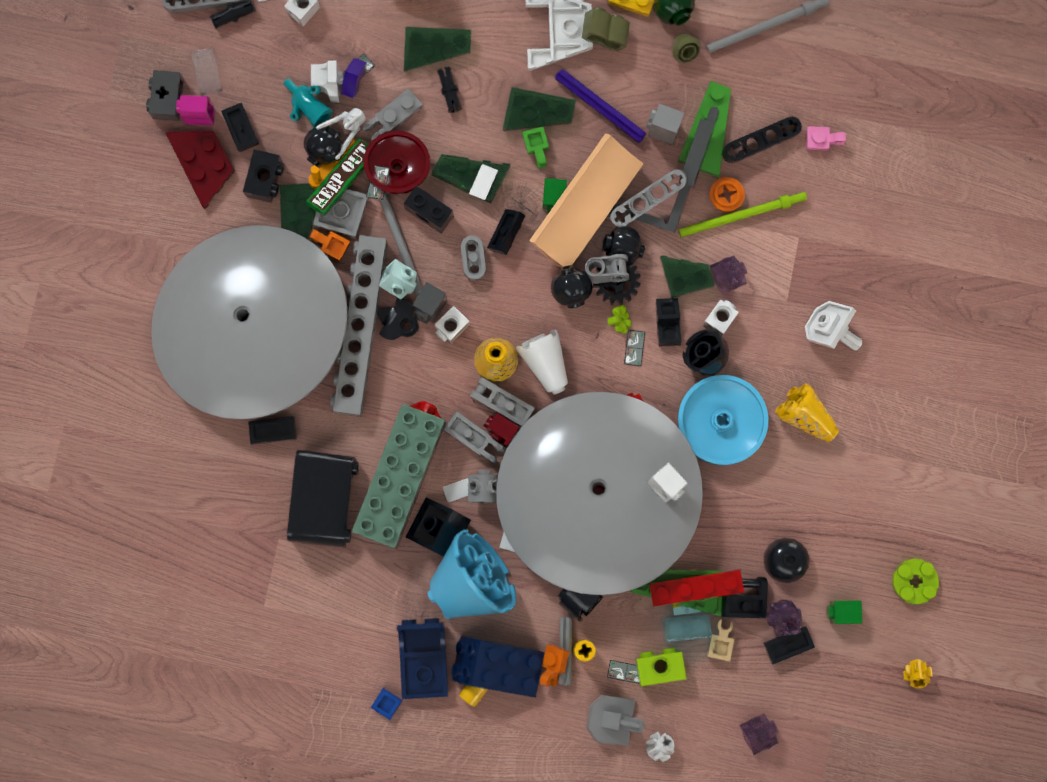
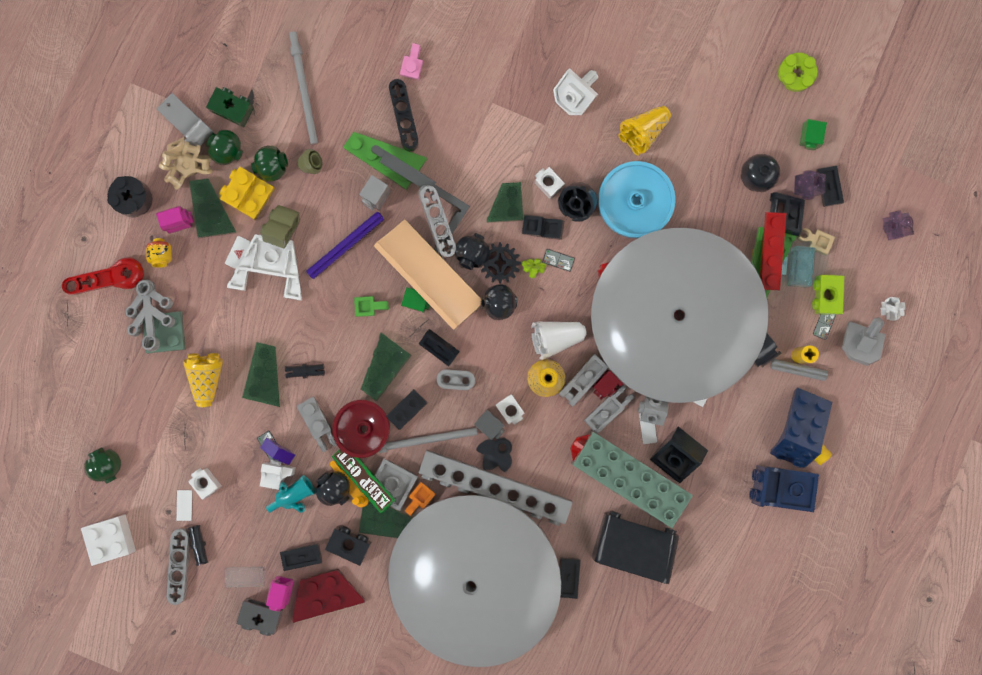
camera: 75 degrees left, 5 degrees up
white plant [316,108,366,160] -> none
light grey sticker [366,165,390,200] -> none
blue tile [371,688,402,720] -> none
light aqua brick [379,259,417,299] -> none
medium azure cone [427,530,516,620] -> none
white sticker [469,164,498,200] -> none
clear green wing [503,87,576,131] -> none
orange plate [540,644,570,687] -> none
light grey piece [585,254,629,284] -> none
white brick [646,463,687,503] -> none
lime bar [678,192,807,237] -> none
orange gear [709,177,745,212] -> none
clear purple brick [710,255,747,294] -> none
yellow gear [903,659,933,688] -> none

